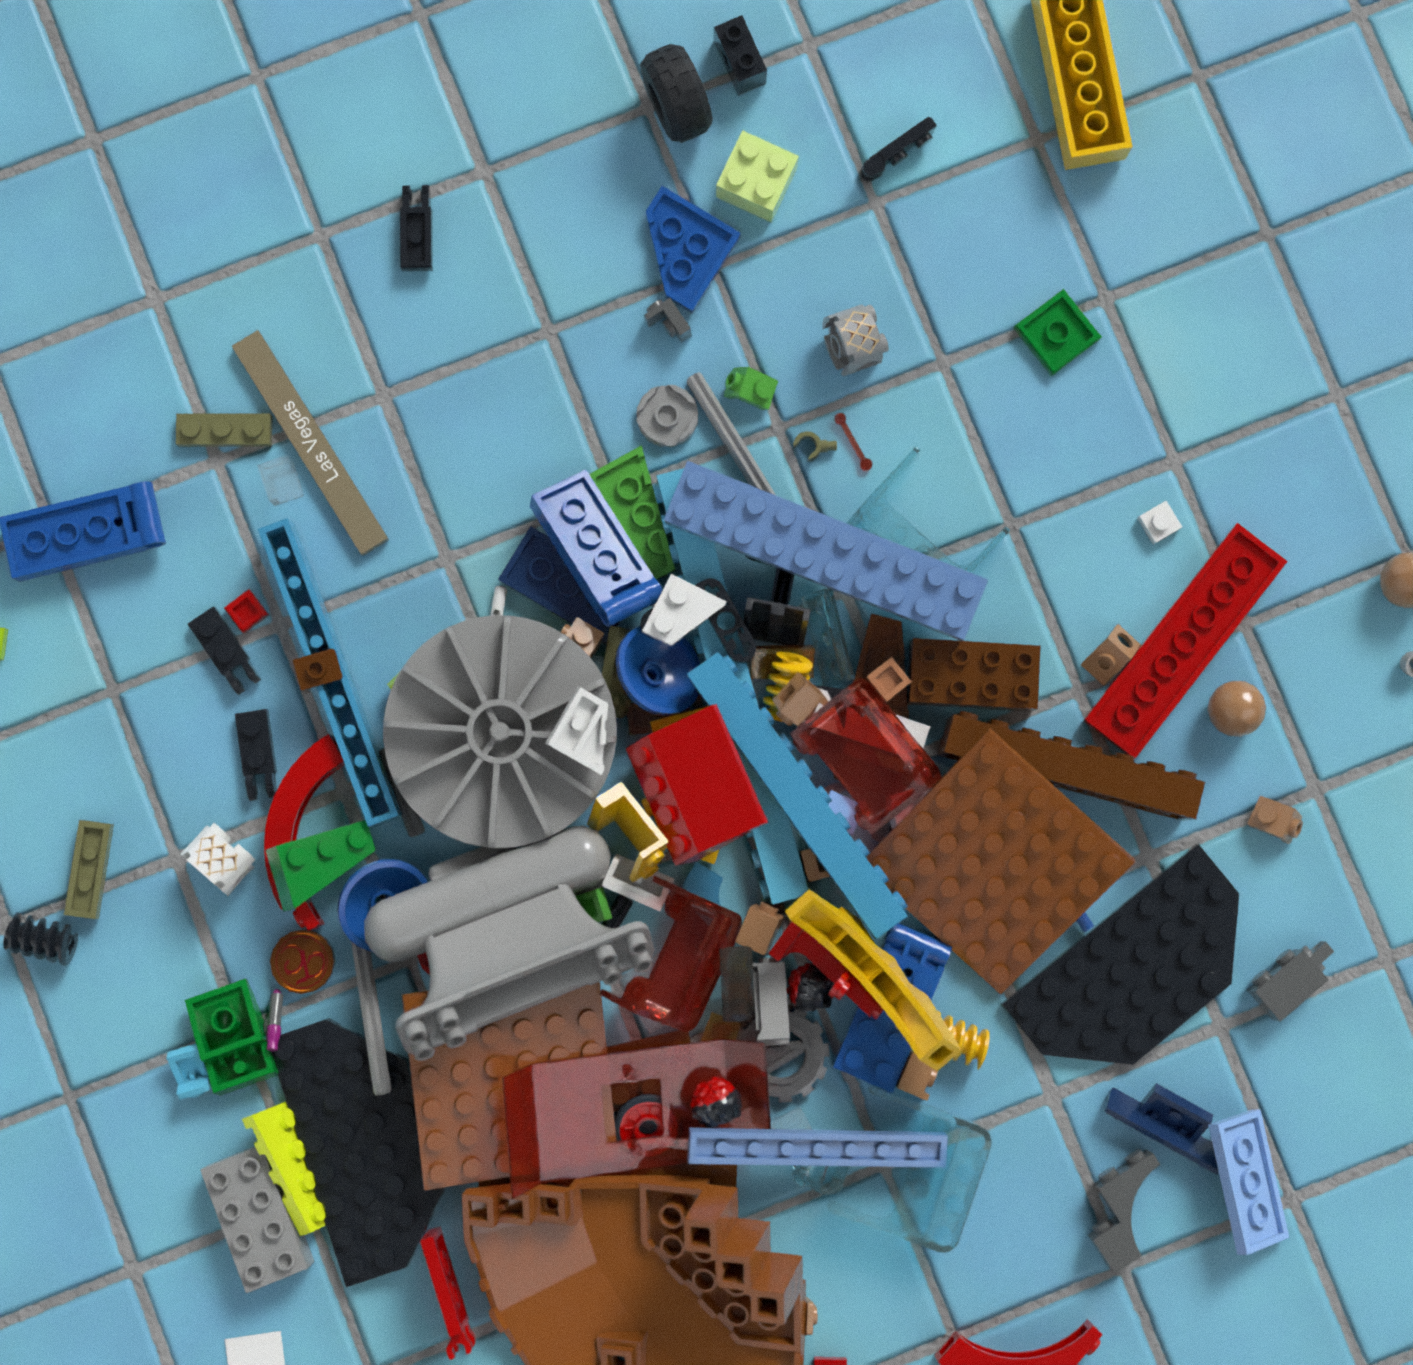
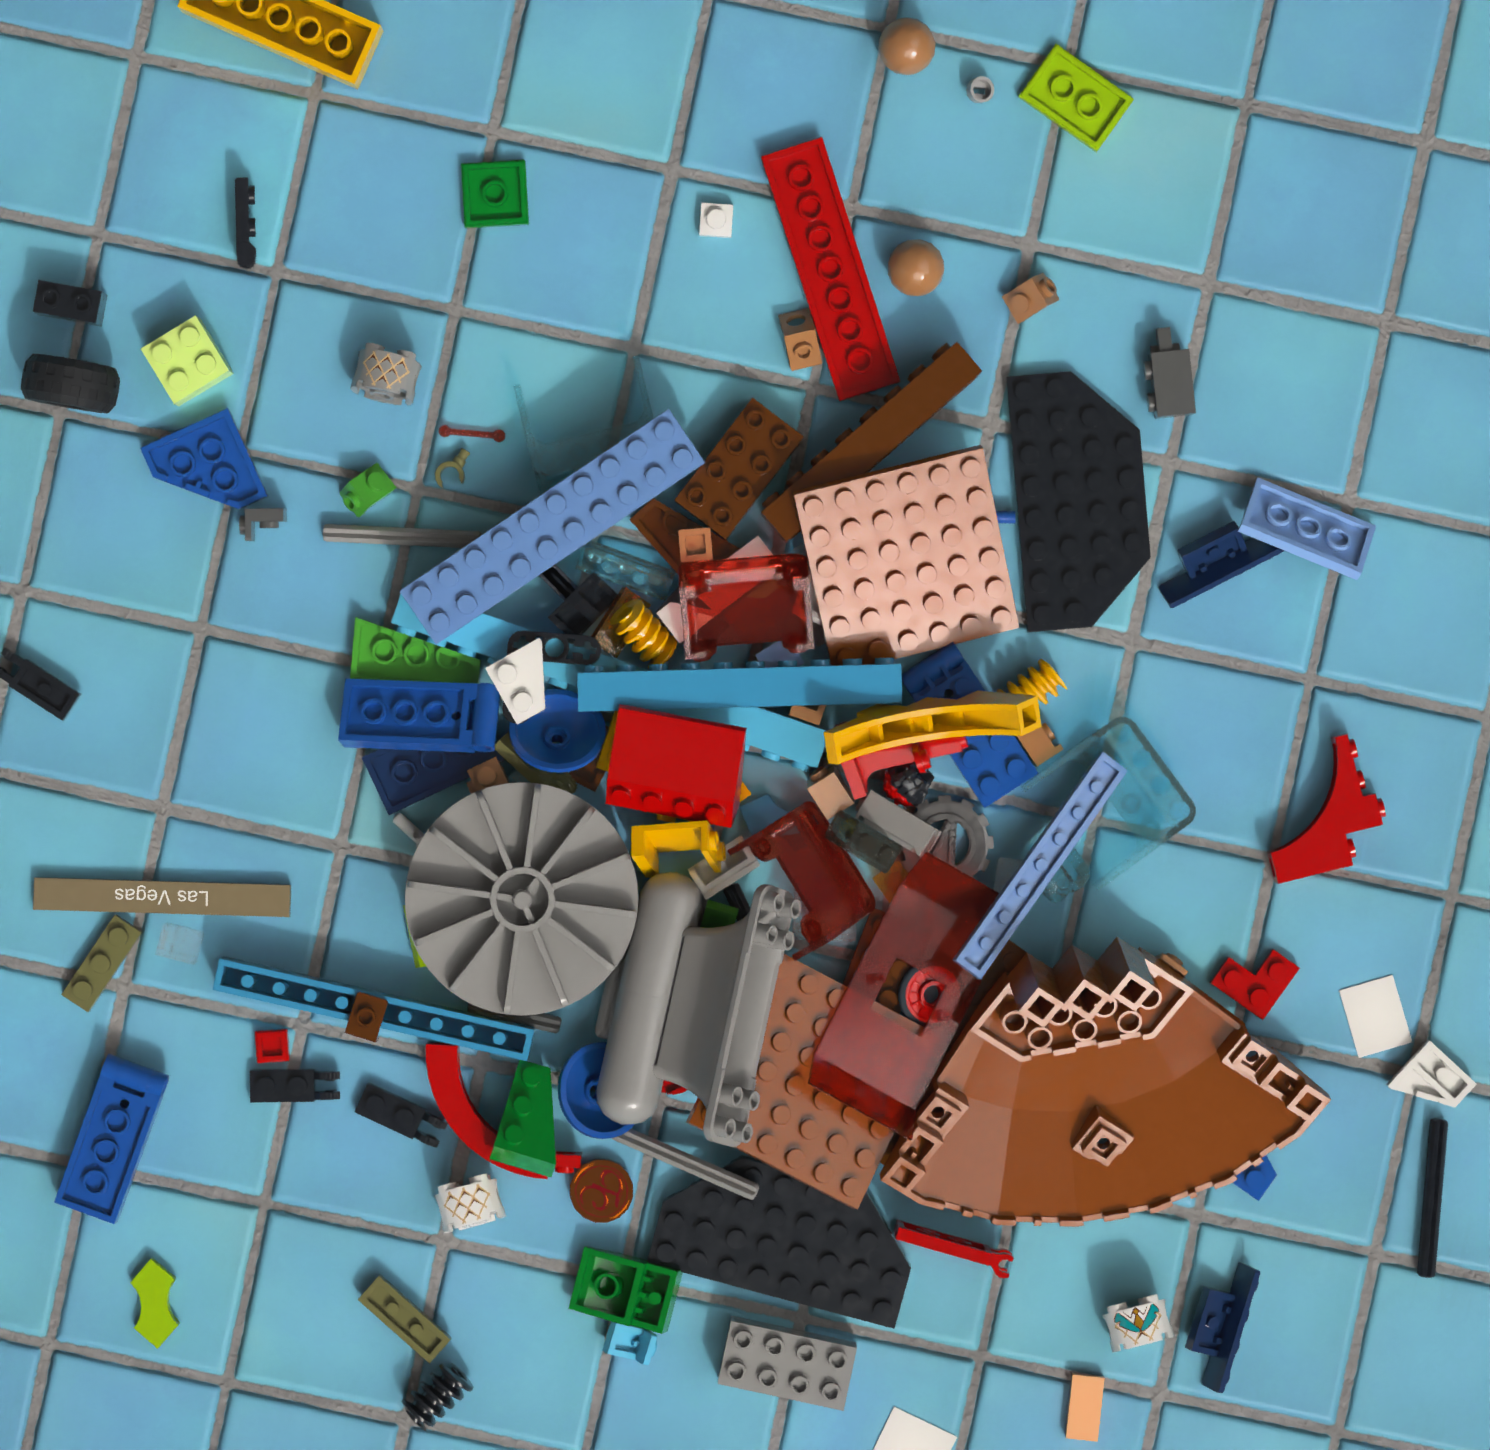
camera: 55 degrees left, 5 degrees up
neon yellow wing [241,1101,326,1236] -> none
piece [264,989,283,1051] -> none
white wing [545,687,608,775] -> none
light grey tile [637,385,698,447] -> none
piece [690,1077,743,1128] -> none
medium nougat brick [772,672,829,726] -> none
dark grey arch [1088,1149,1160,1274] -> none

